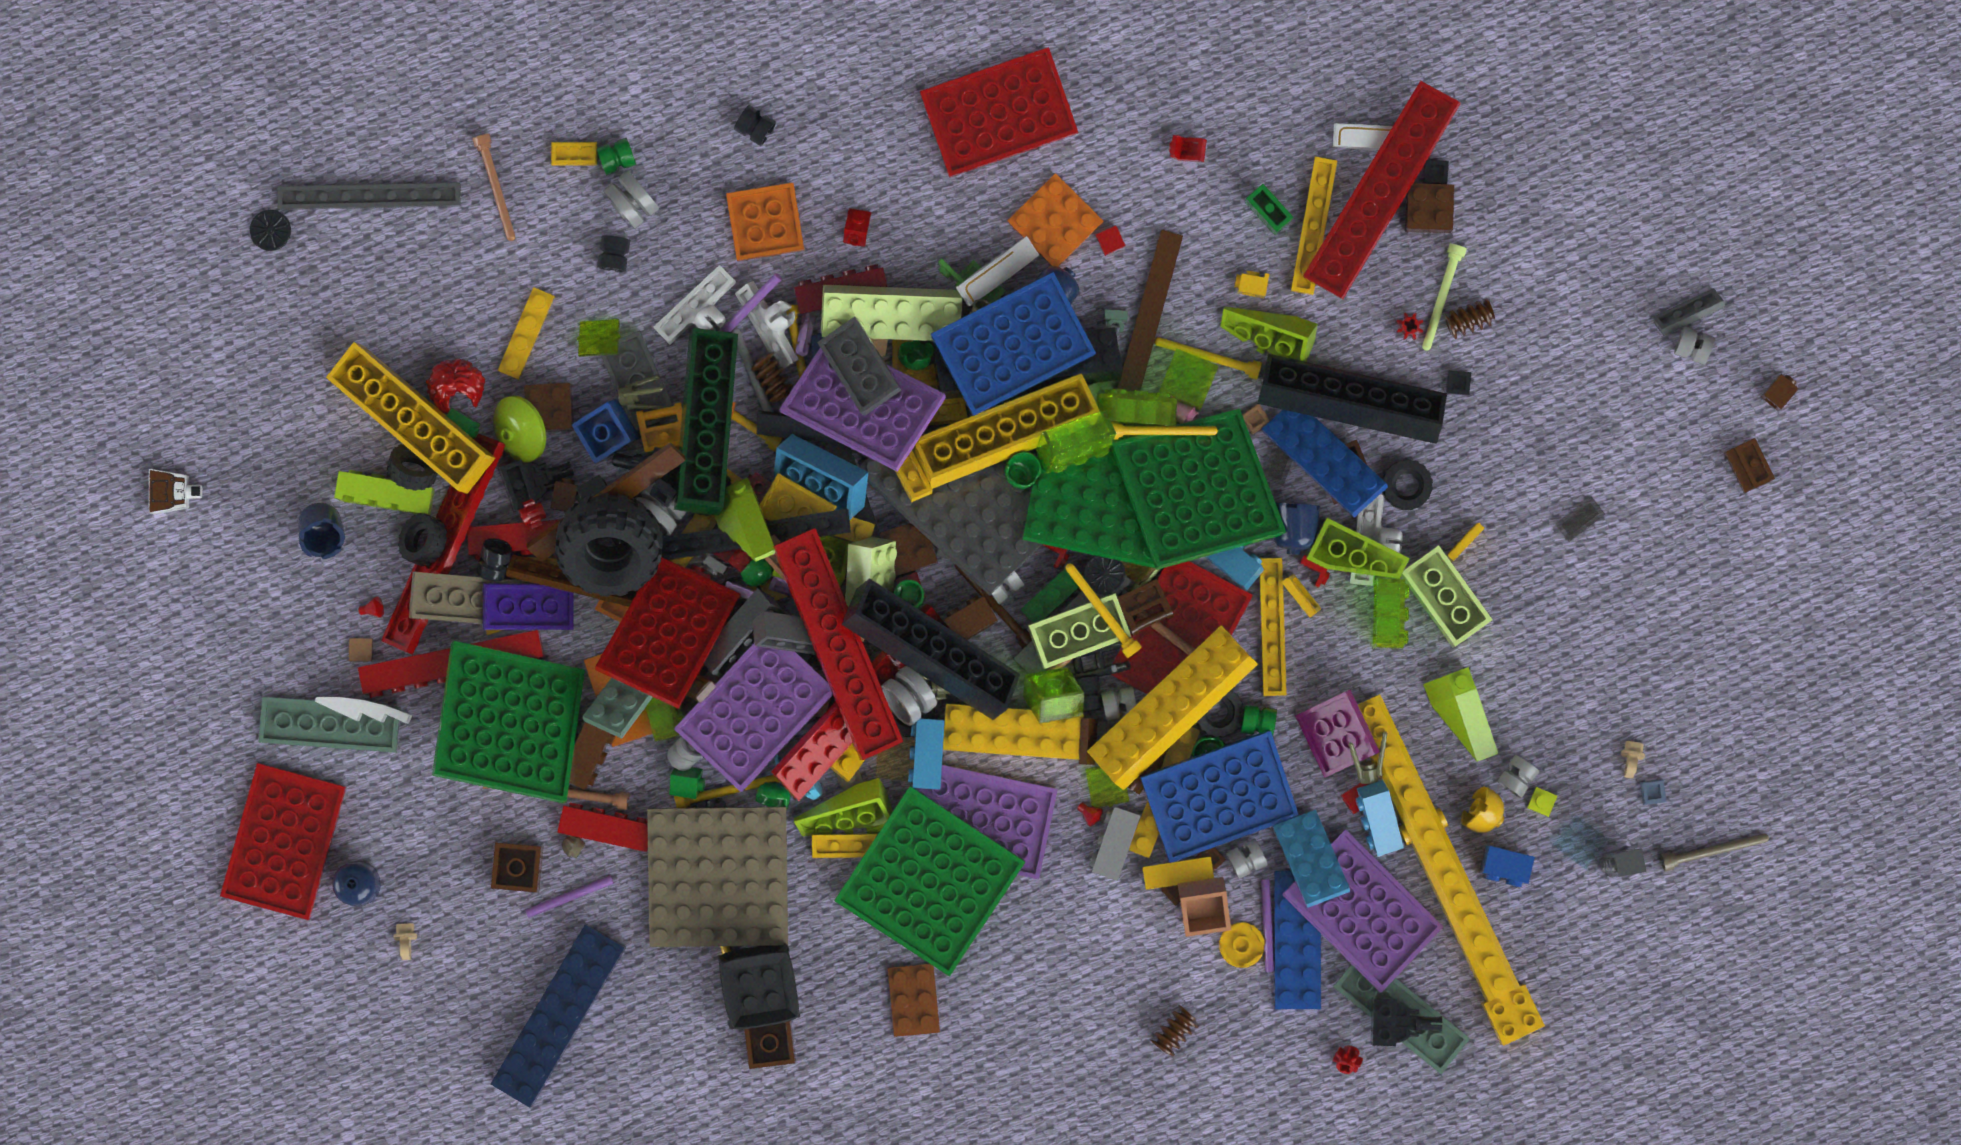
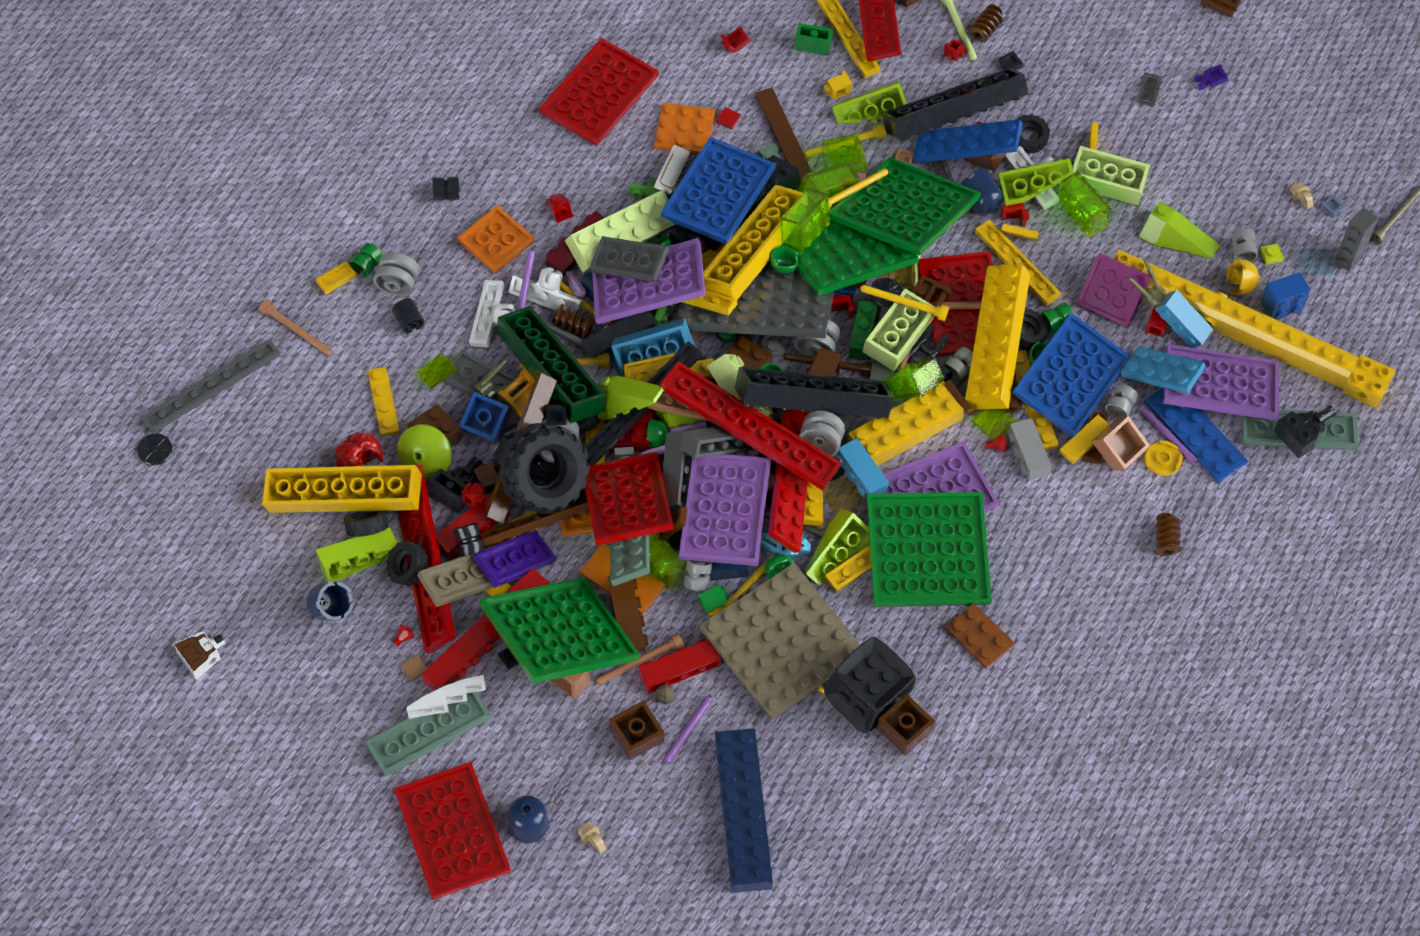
camera: 40 degrees left, 25 degrees down
dark azure brick [1205,546,1264,591] -> none
red gear [1333,1045,1363,1074] -> none
none -> dark purple plate [1194,64,1228,90]

